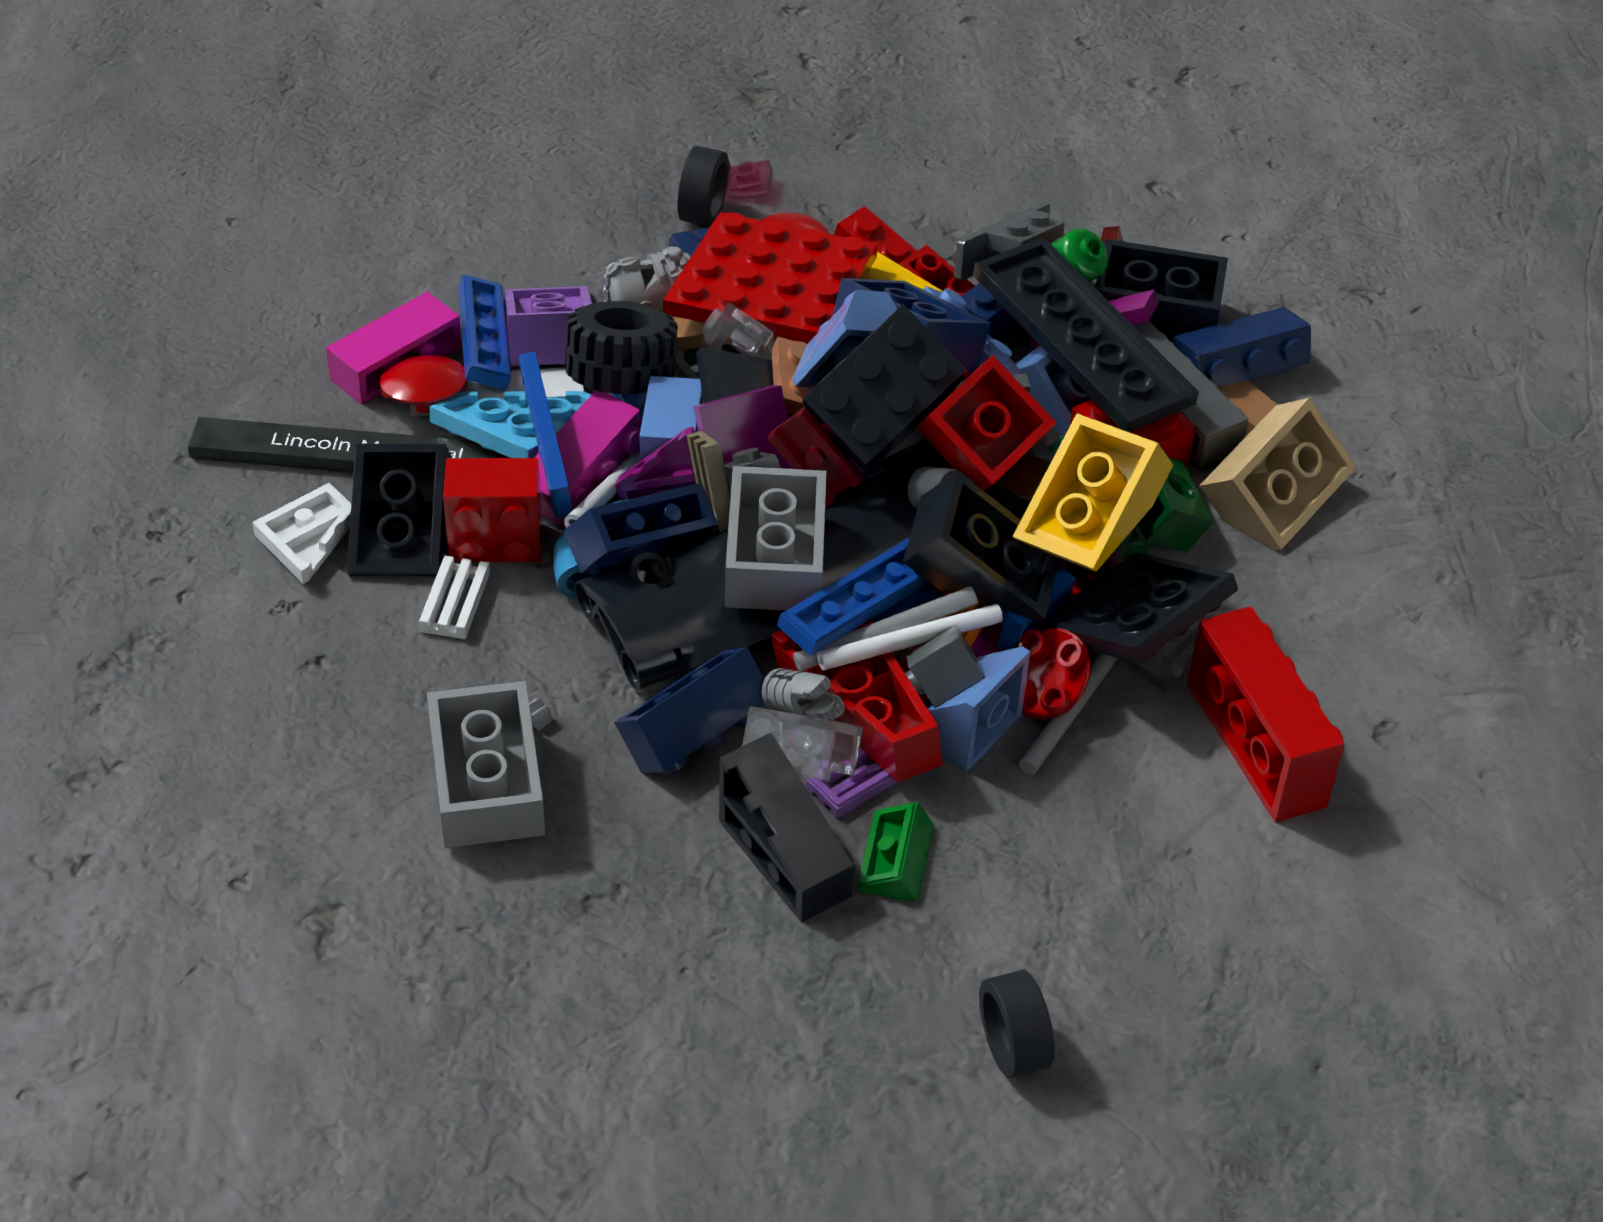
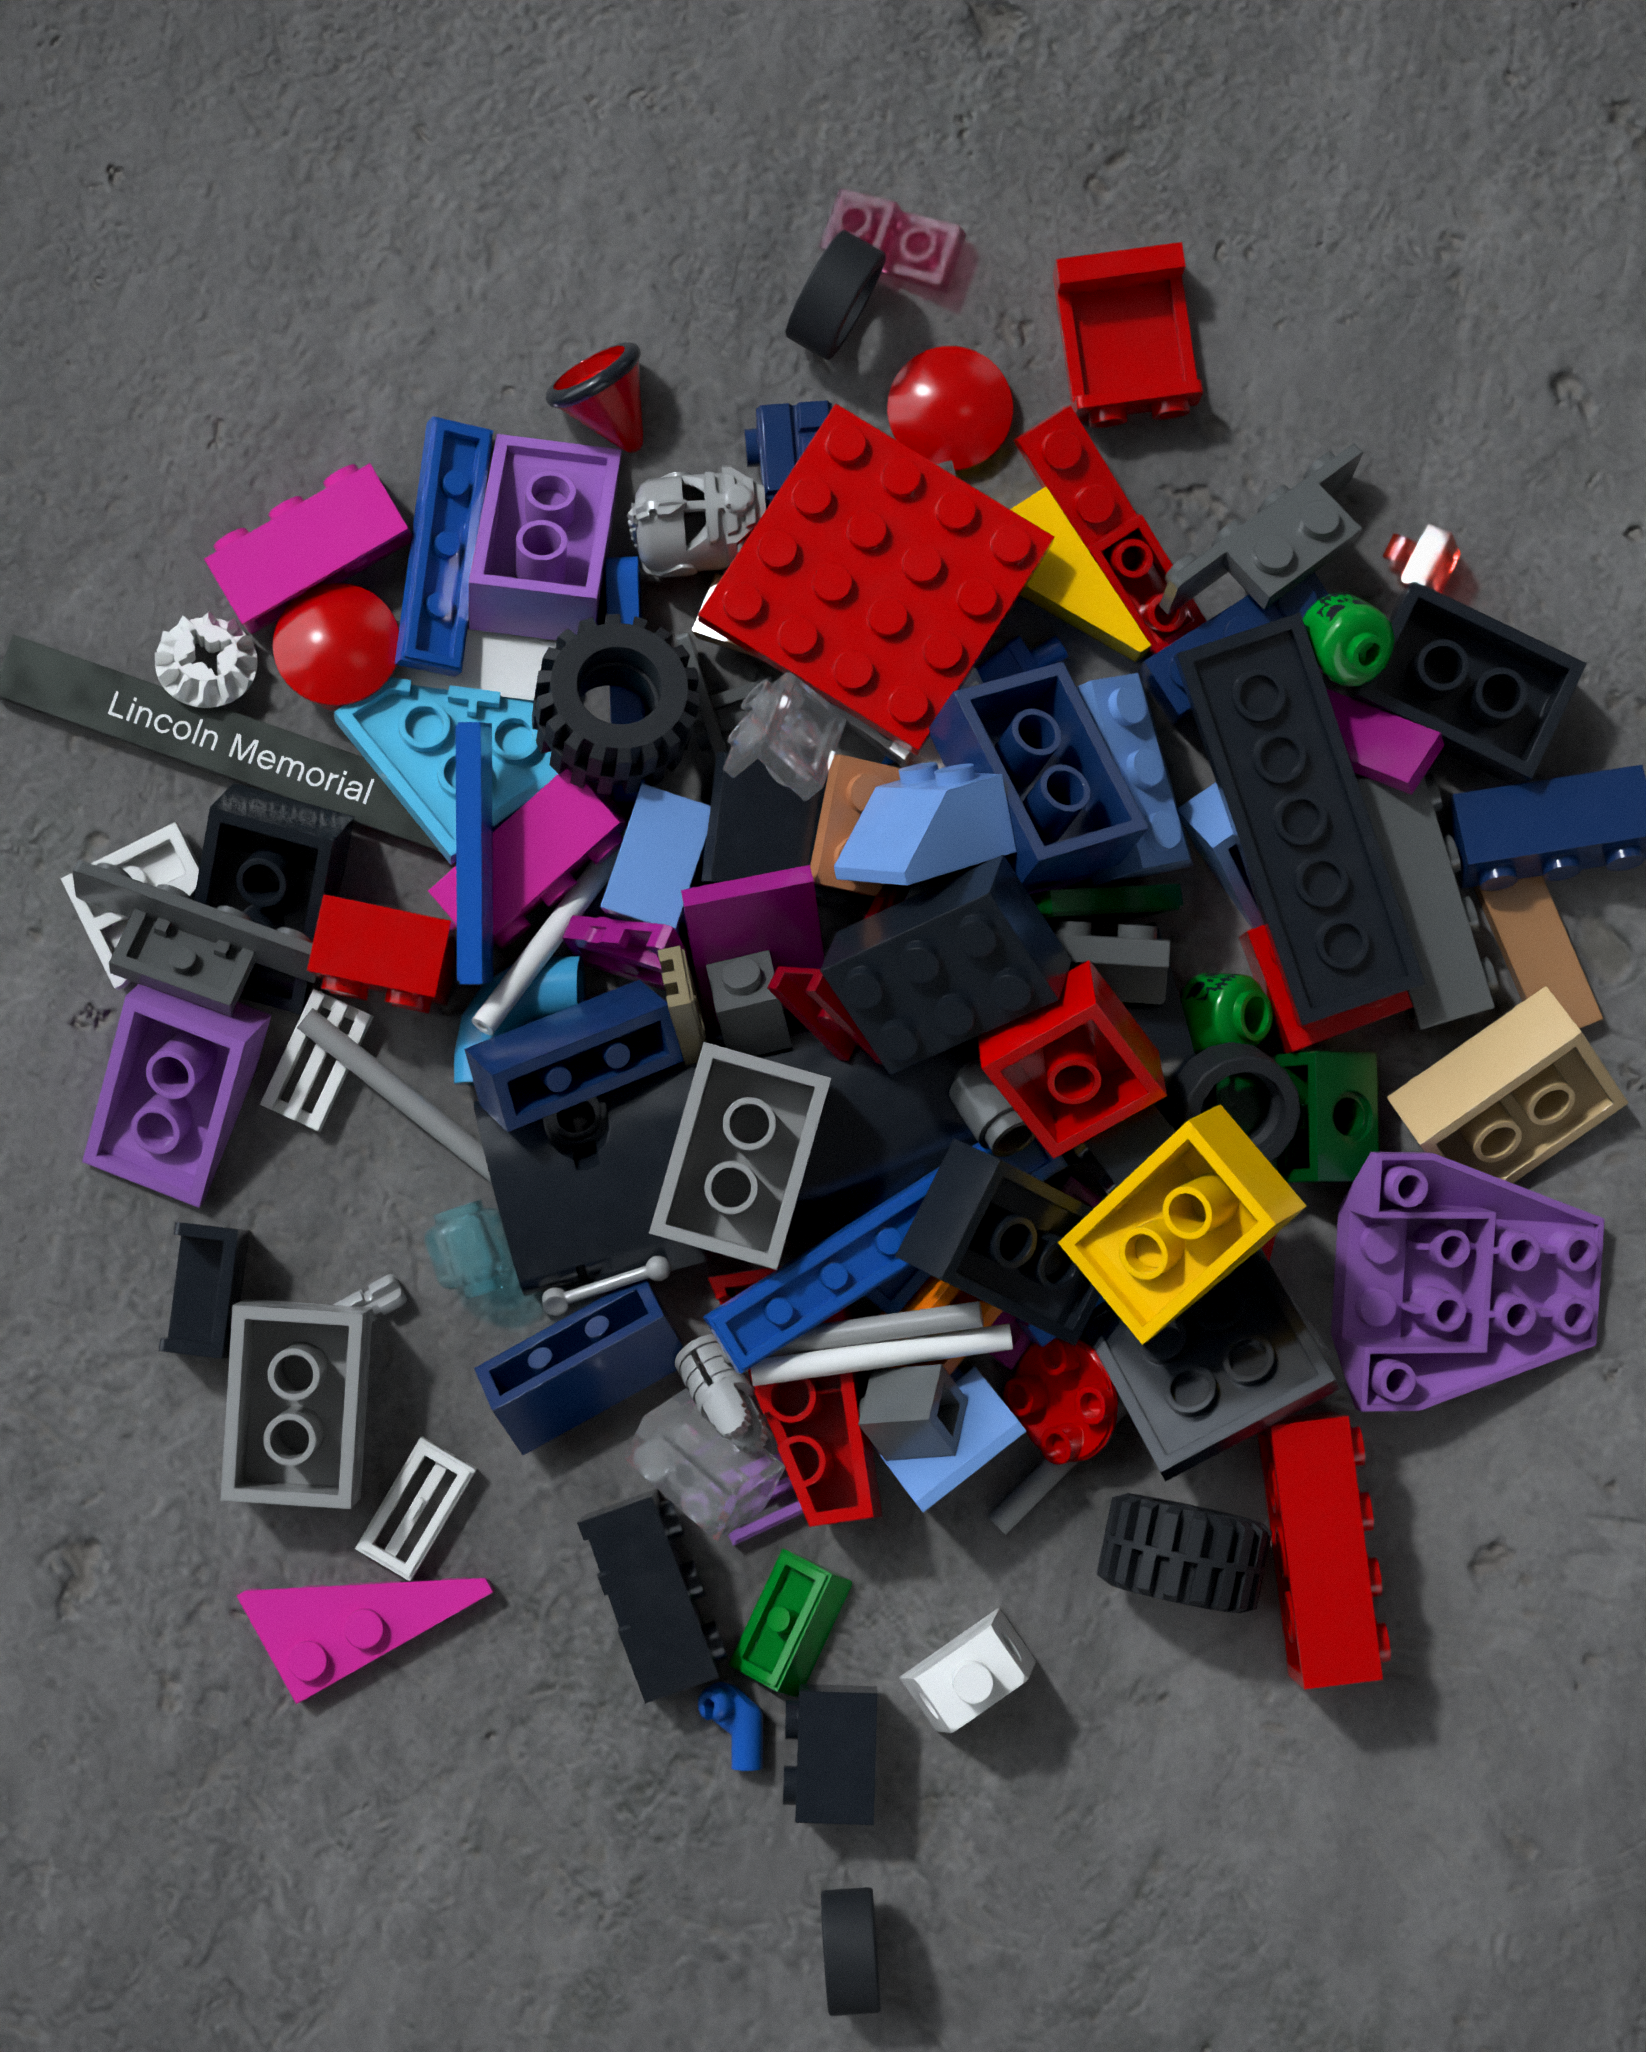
camera: 15 degrees right, 40 degrees up
none -> dark grey bracket [72,860,317,1017]
none -> medium lavender slope [82,984,271,1208]
none -> white gear [155,611,258,708]
none -> black panel [158,1222,250,1359]
none -> dark pink wing [236,1577,495,1704]
none -> light grey bar [297,1008,492,1184]
none -> white tile [355,1436,477,1581]
none -> clear light blue head [424,1199,514,1299]
none -> light grey hinge [542,1256,671,1316]
none -> red hat [545,342,643,453]
none -> blue arm [697,1682,763,1771]
none -> black brick [783,1684,878,1825]
none -> white torso [899,1608,1036,1733]
none -> red panel [1052,242,1203,428]
none -> black tyre [1096,1493,1272,1613]
none -> medium lavender wedge [1331,1152,1605,1412]

